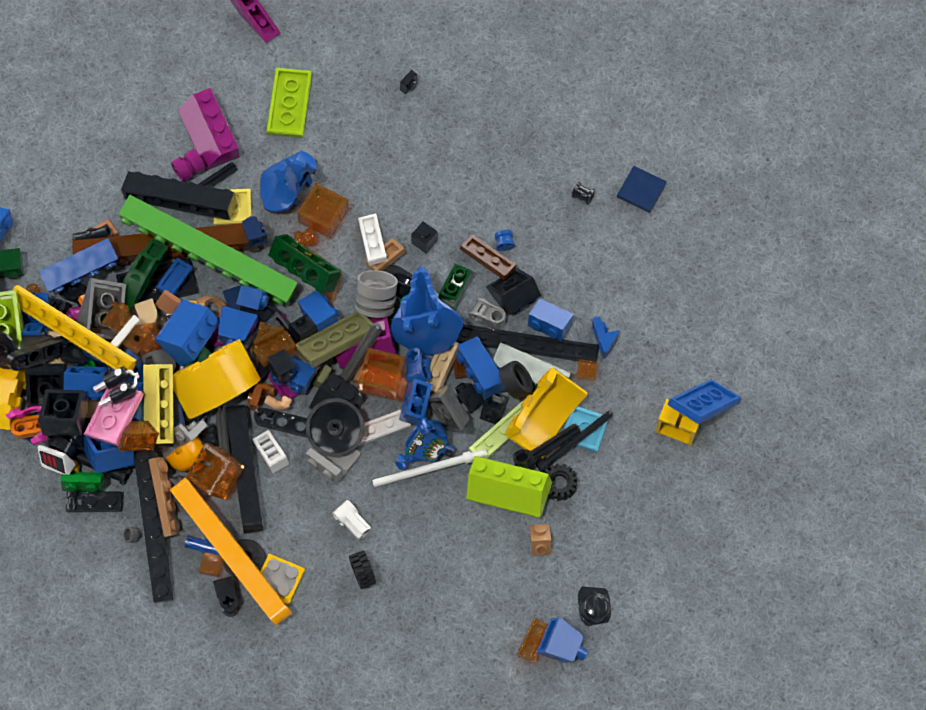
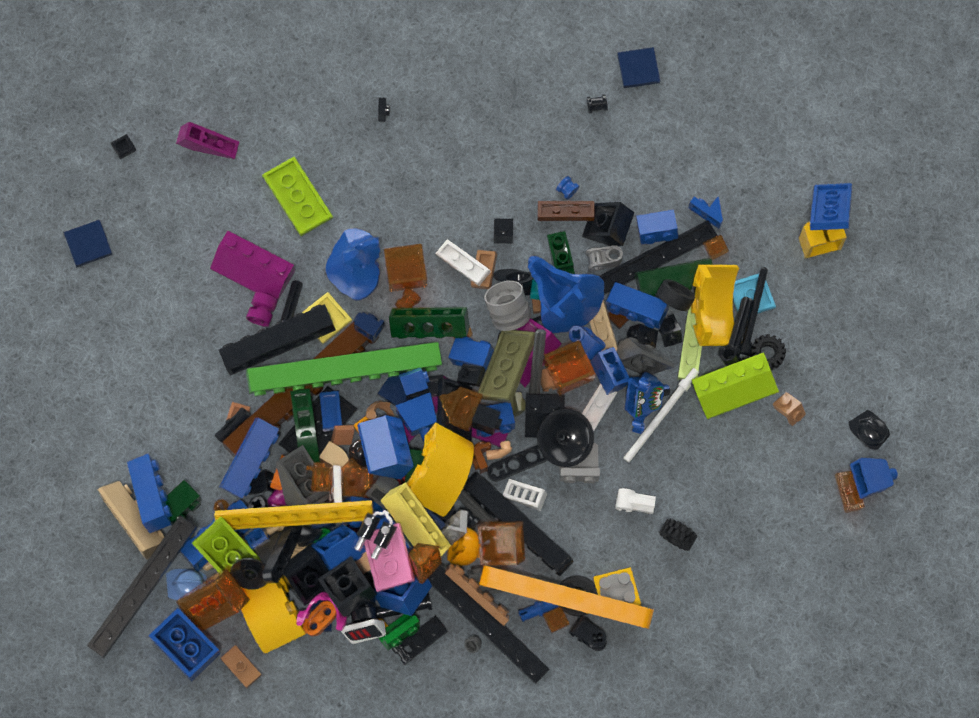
camera: 40 degrees left, 5 degrees up
none -> dark blue tile [64,220,112,268]

